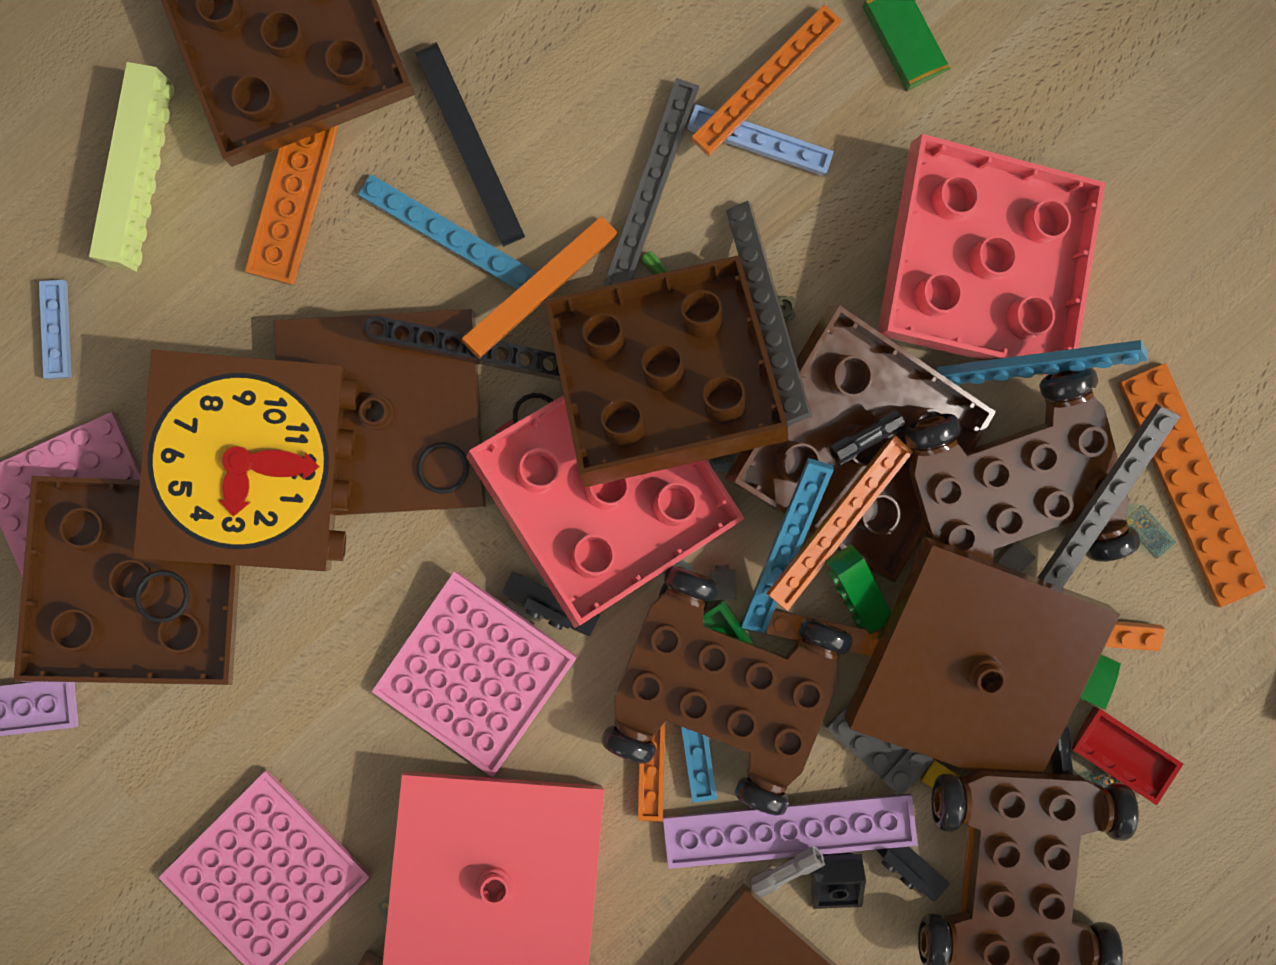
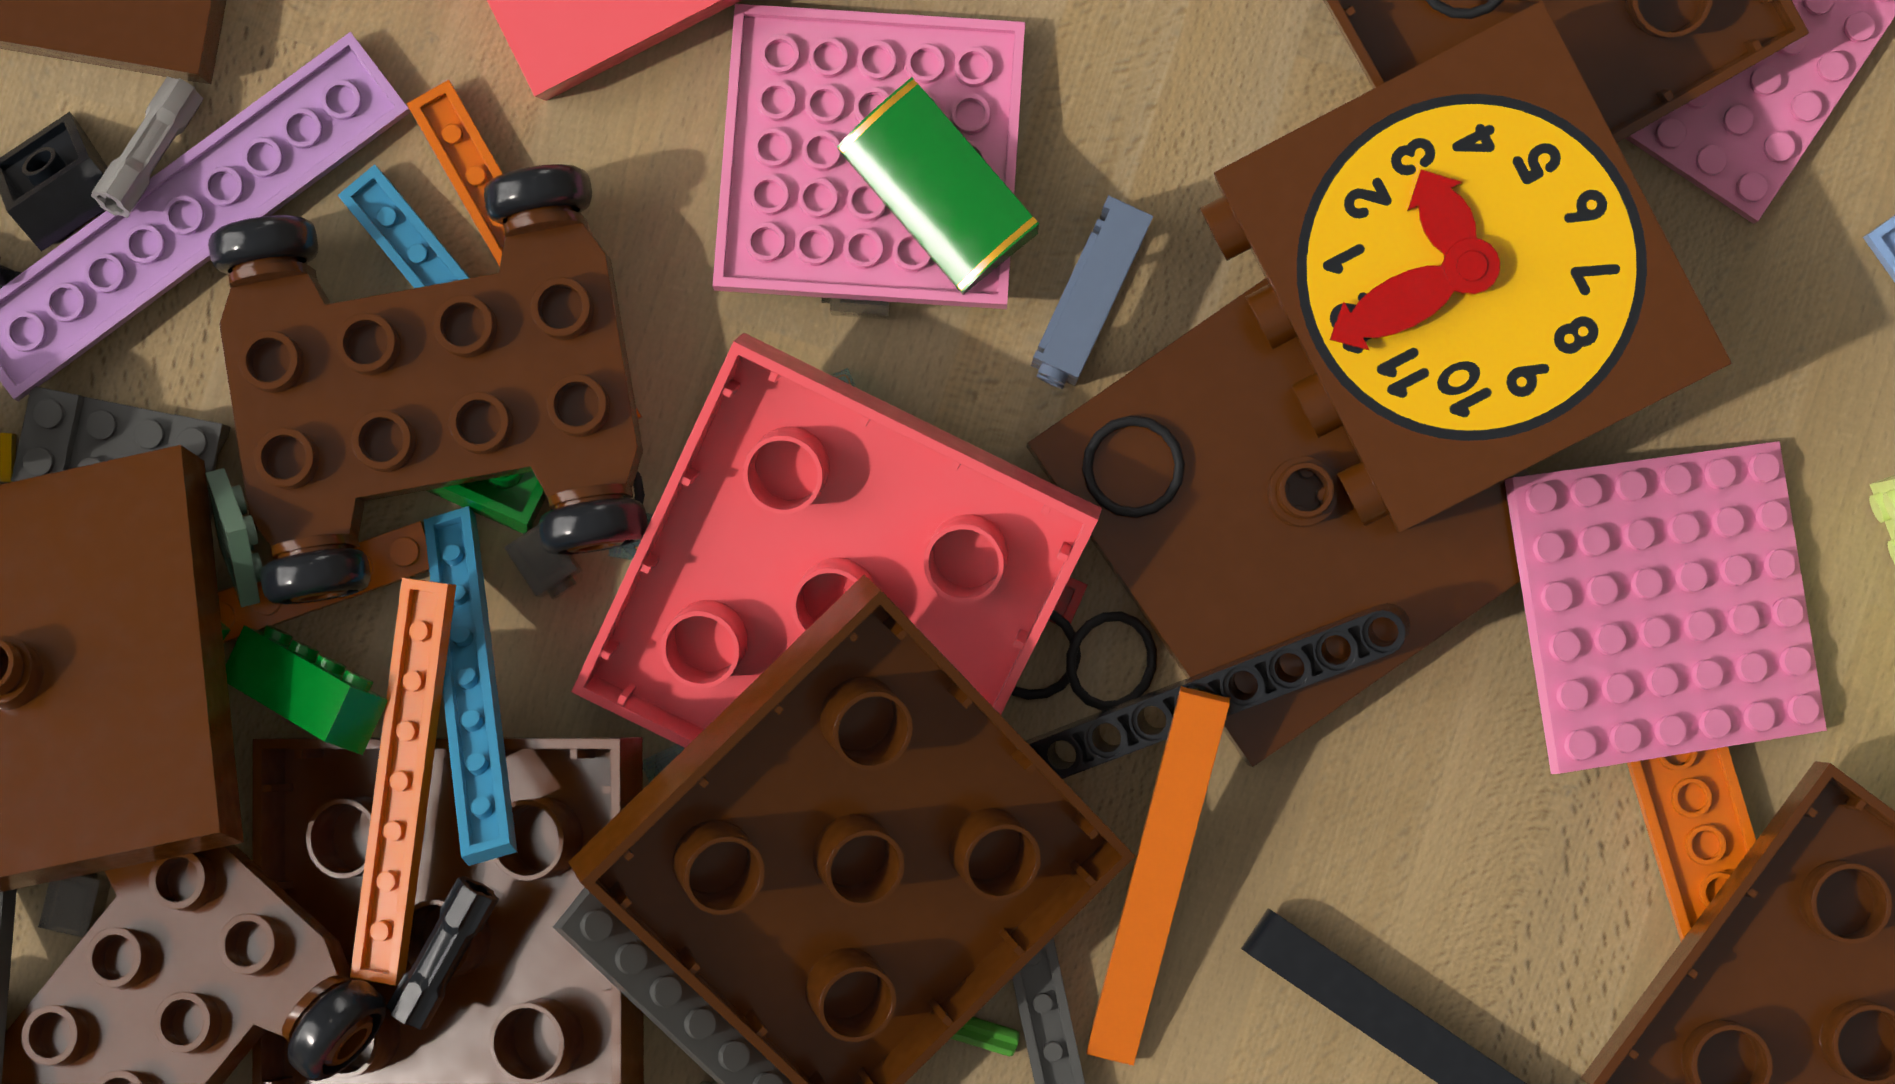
camera: 155 degrees right, 0 degrees up
dark azure plate [358,174,537,290] -> none
black bracket [502,572,600,636] -> none
none -> sand green plate [205,468,263,607]
none -> green slope [837,77,1039,295]
none -> sand blue door [1031,195,1153,389]
none -> black piece [1066,611,1157,711]
none -> bright pink plate [1504,441,1827,774]

